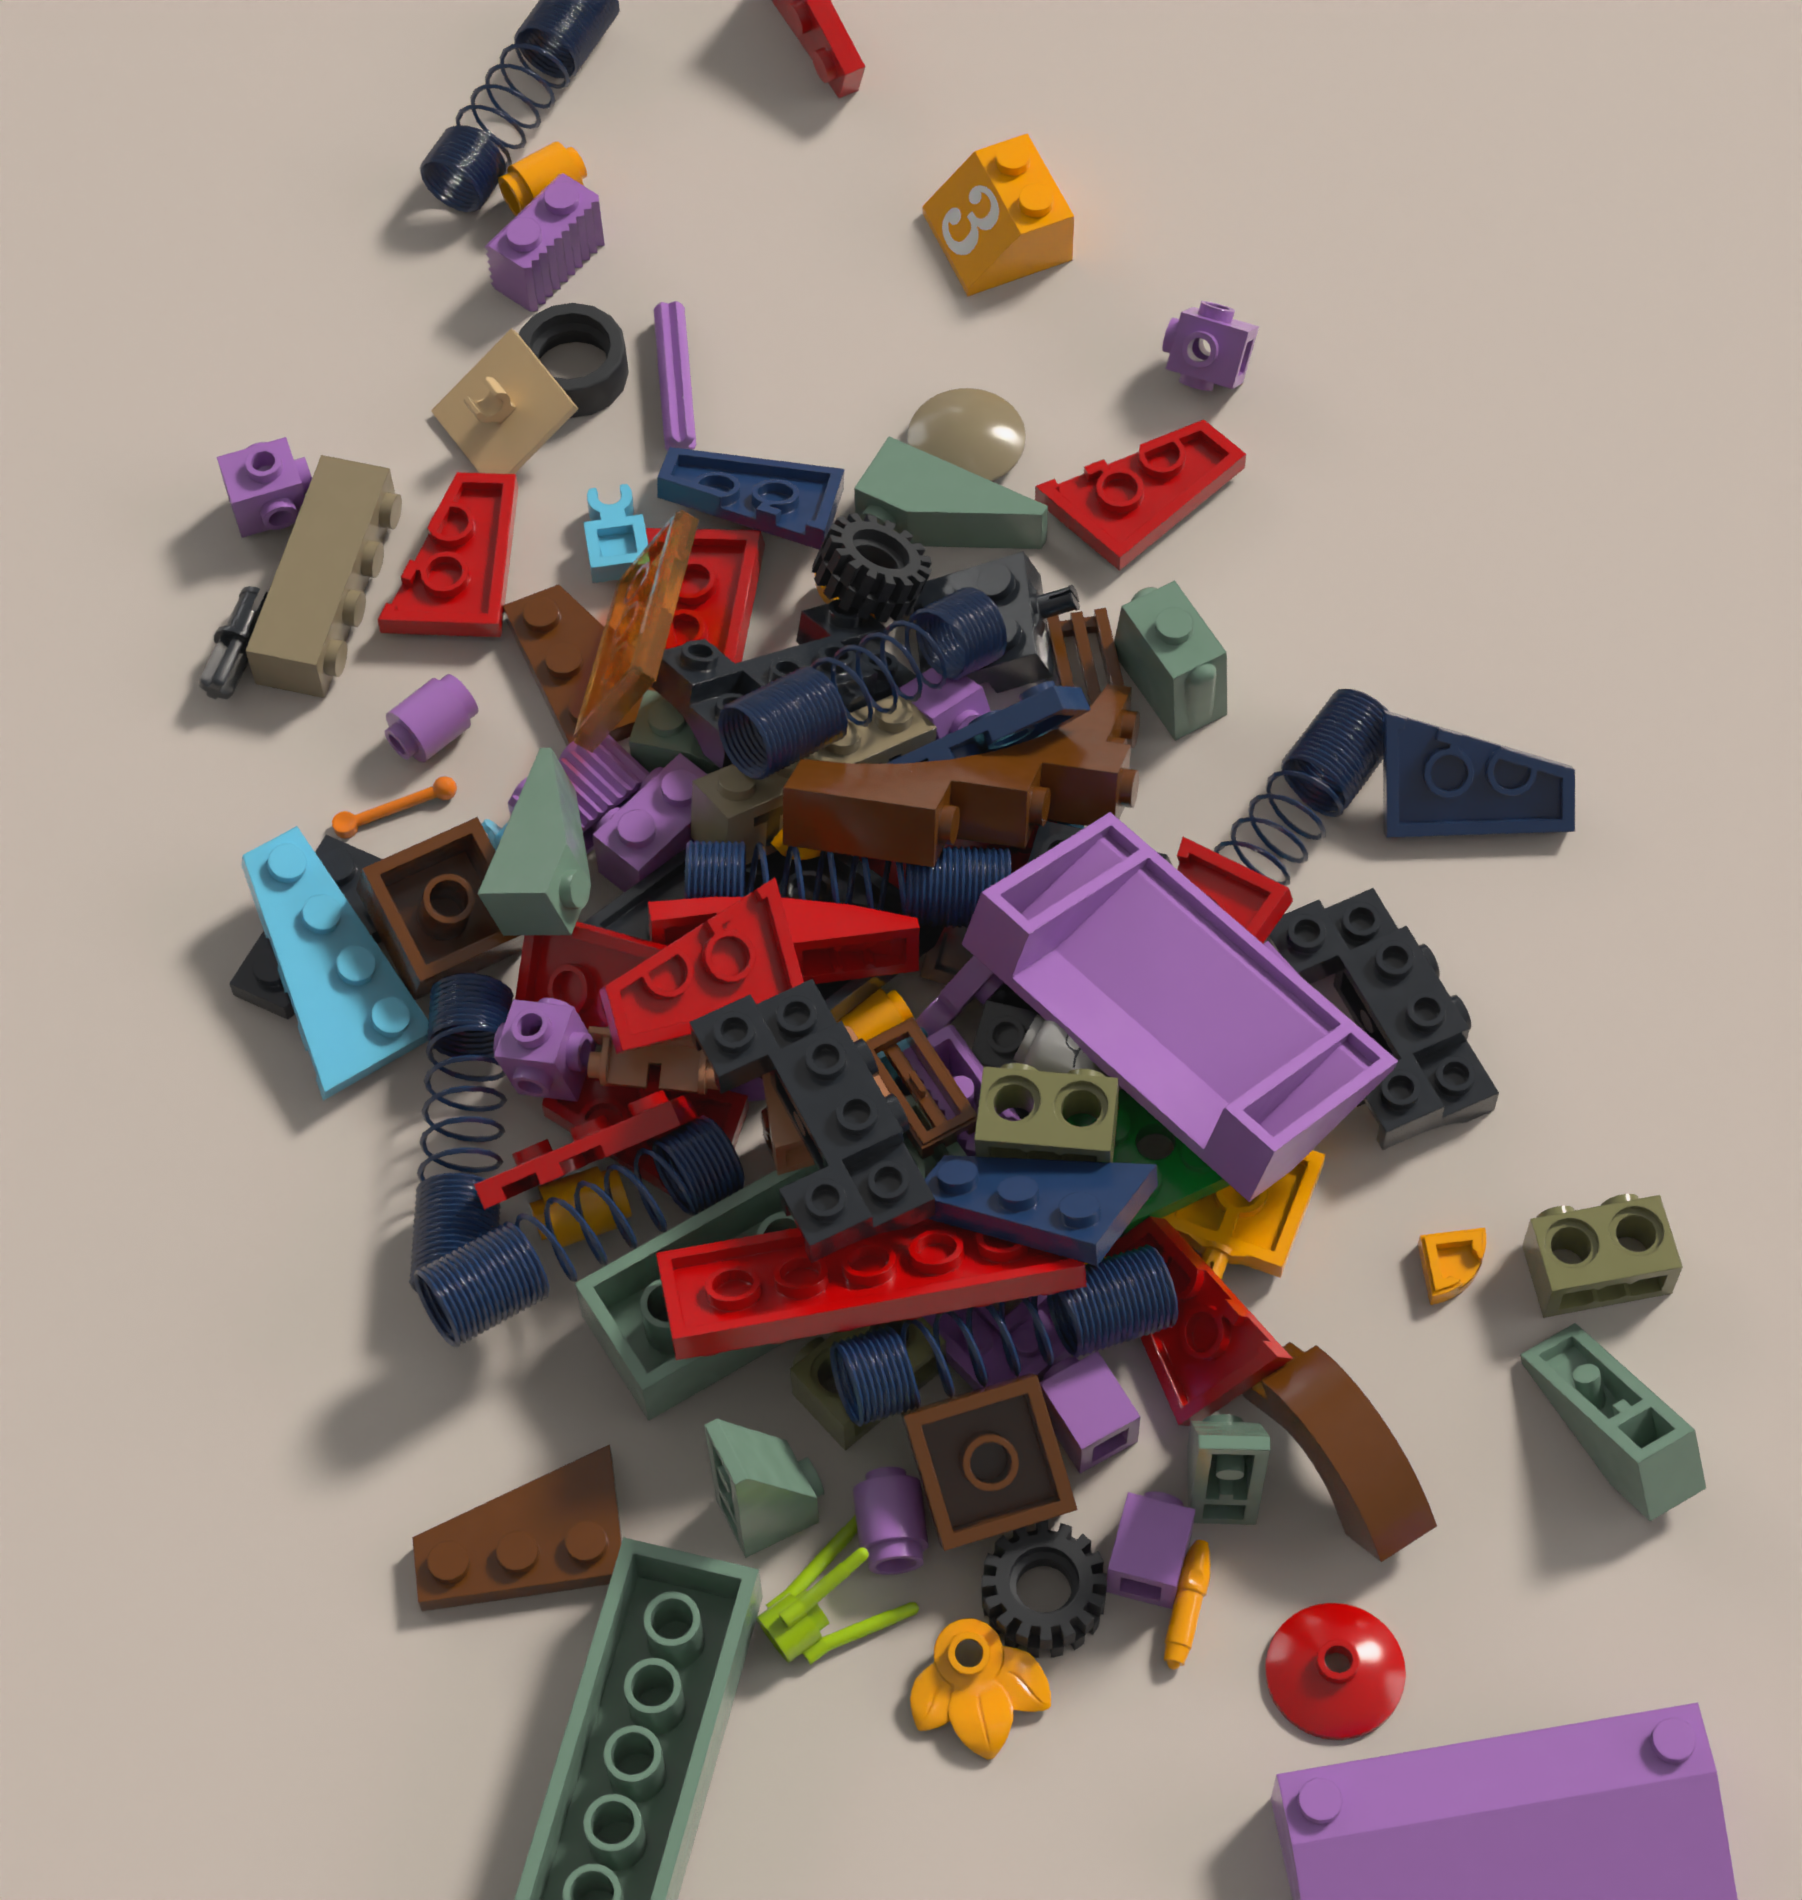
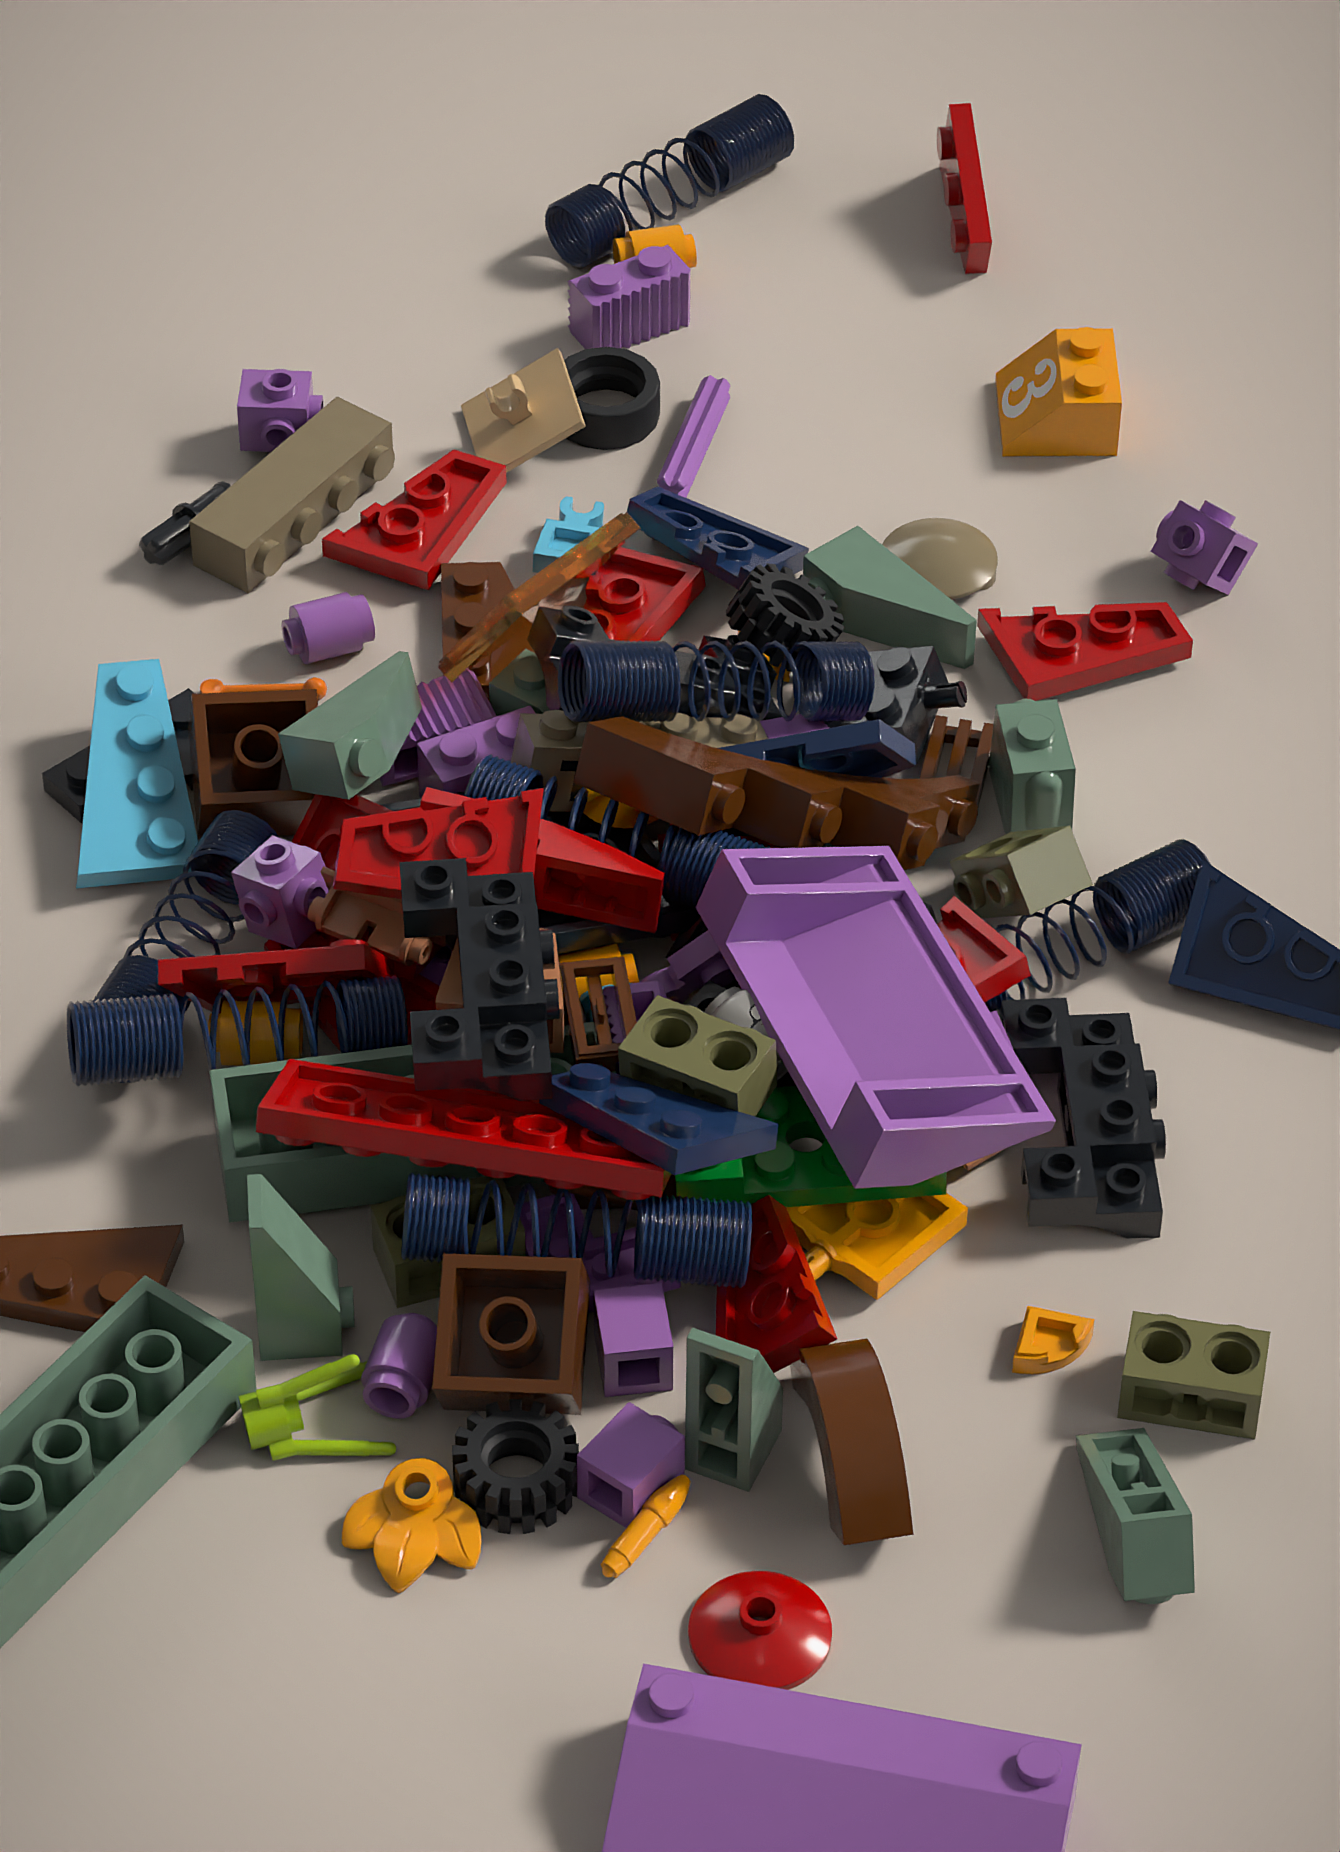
camera: 20 degrees right, 15 degrees down
none -> olive brick [949,825,1093,919]

